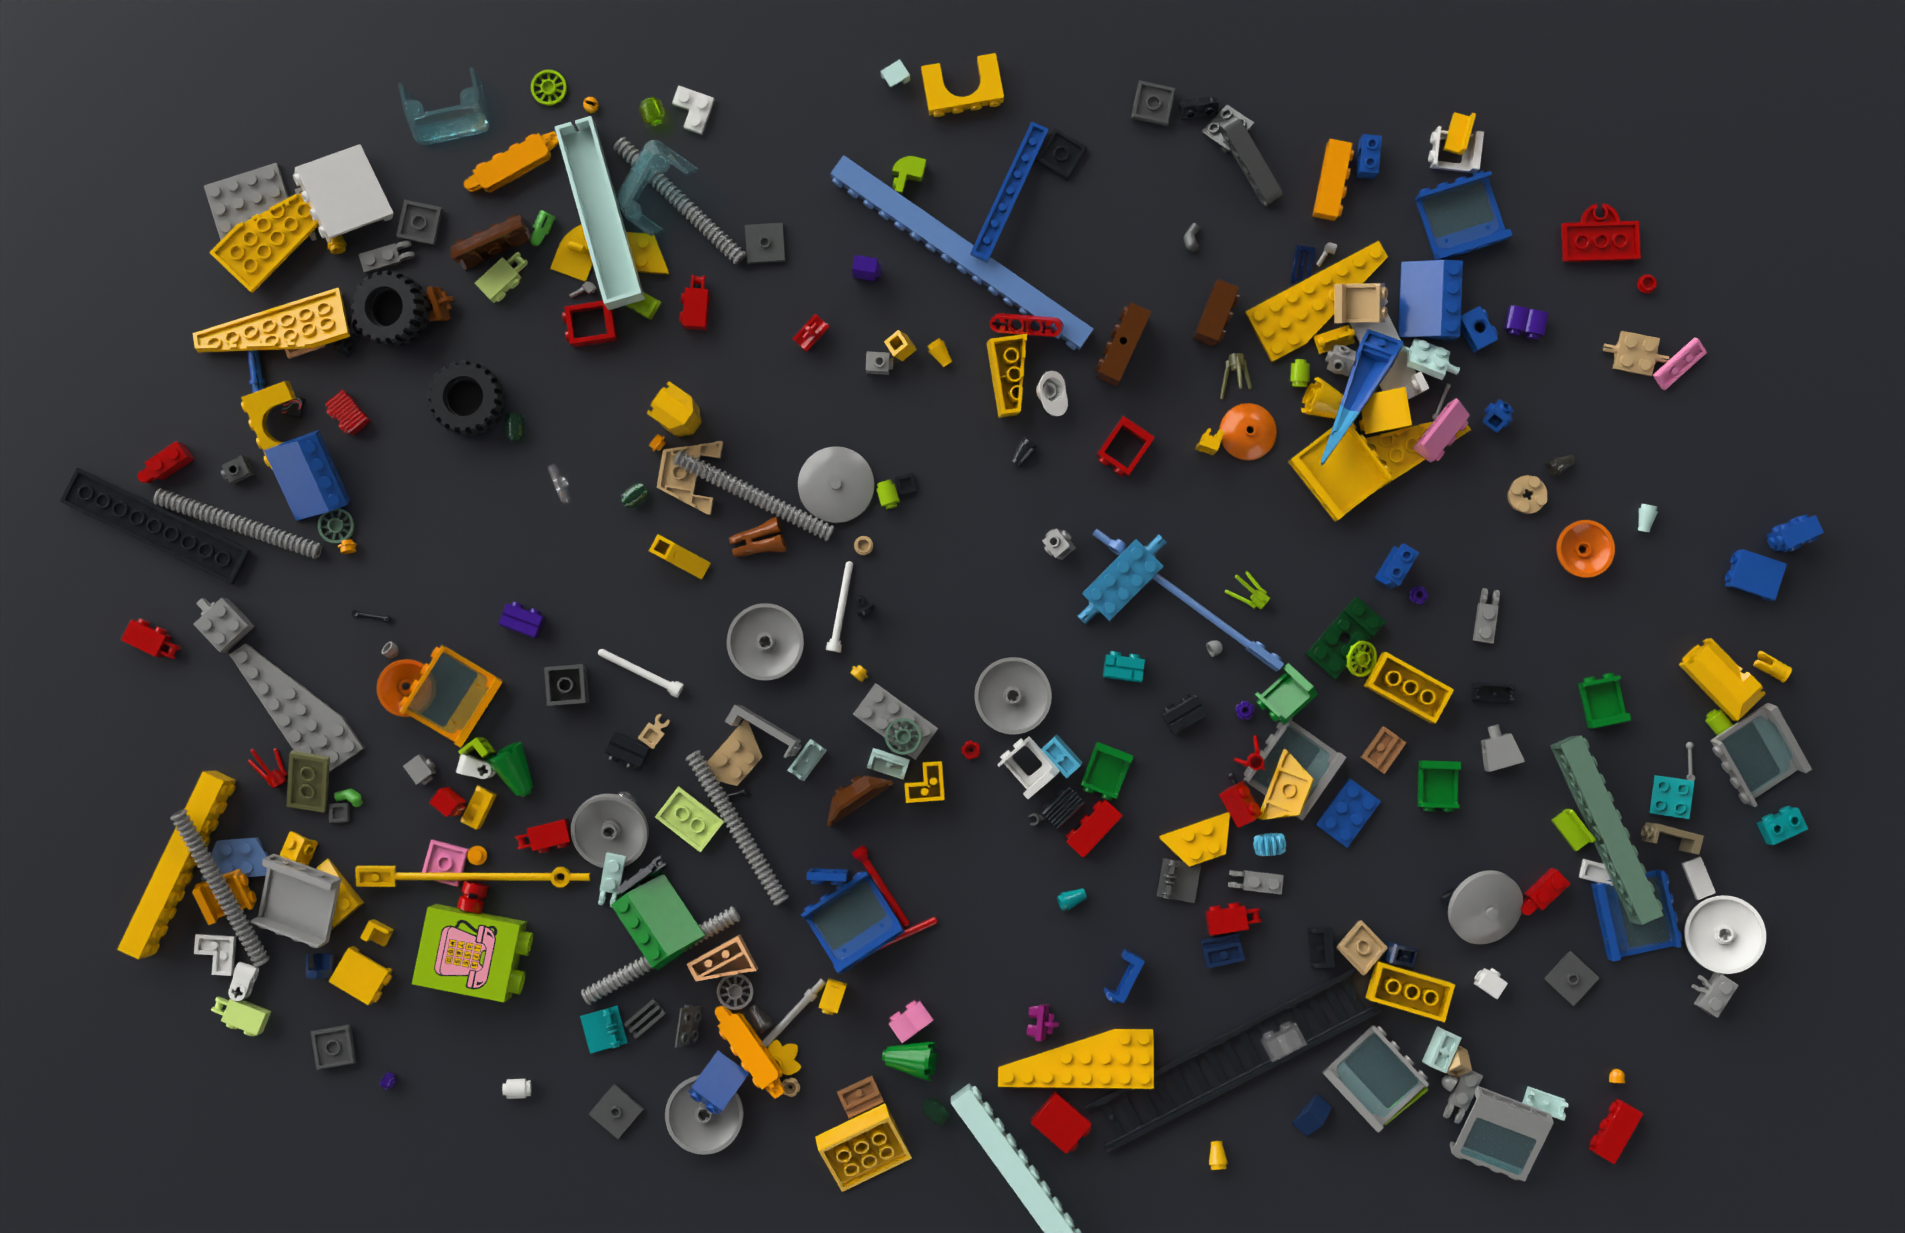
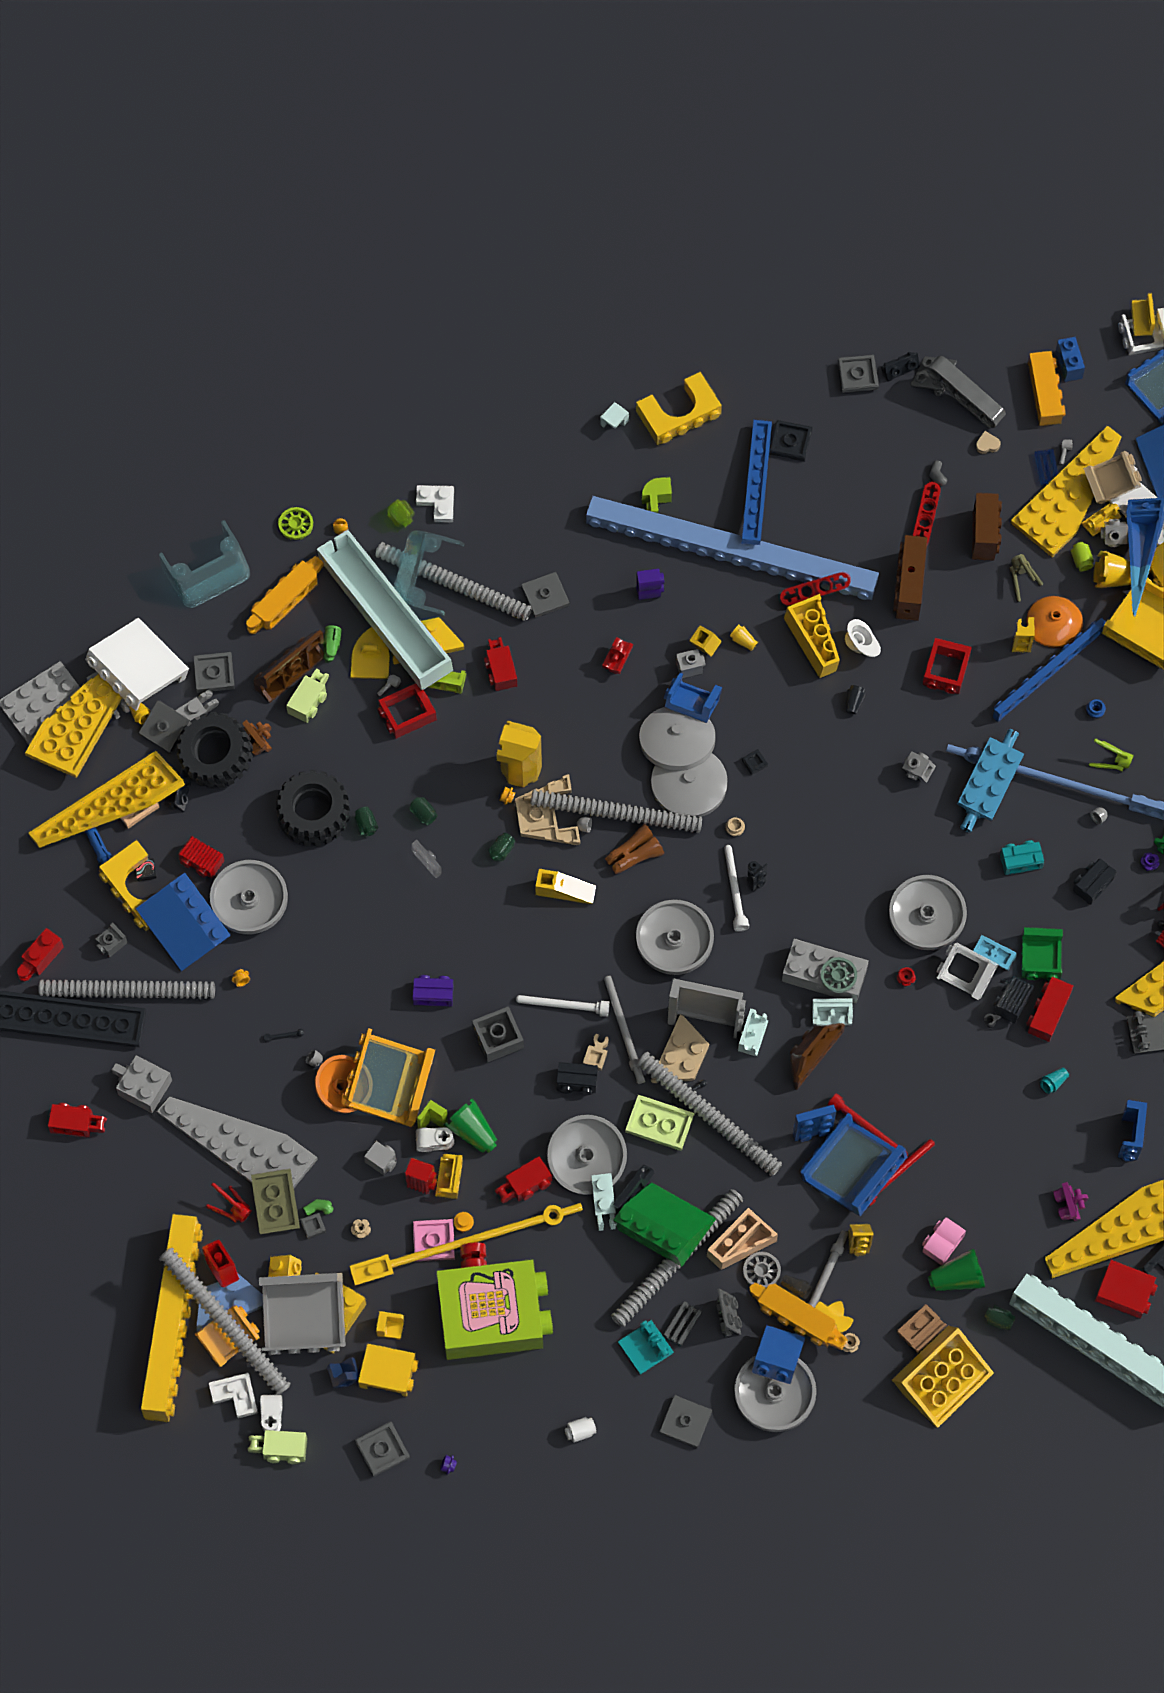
camera: 15 degrees left, 20 degrees down
sand green wheel [318,508,355,544] -> none
yellow plate [850,665,868,682] -> none
lime brick [877,480,900,509] -> none
yellow brick [905,761,945,803] -> none
none -> dark grey plate [139,700,190,753]
none -> red brick [202,1240,239,1288]
none -> light grey dish [210,860,288,934]
none -> tan plate [351,1219,371,1238]
none -> clear green brick [410,797,438,825]
none -> light grey hinge [577,817,592,833]
none -> light grey bar [604,976,645,1084]
none -> light grey dish [639,707,715,771]
none -> blue panel [664,673,722,723]
none -> red beam [913,482,941,545]
none -> tan tile [976,431,1000,454]
none -> blue plate [993,618,1106,722]
none -> blue plate [1086,699,1106,718]

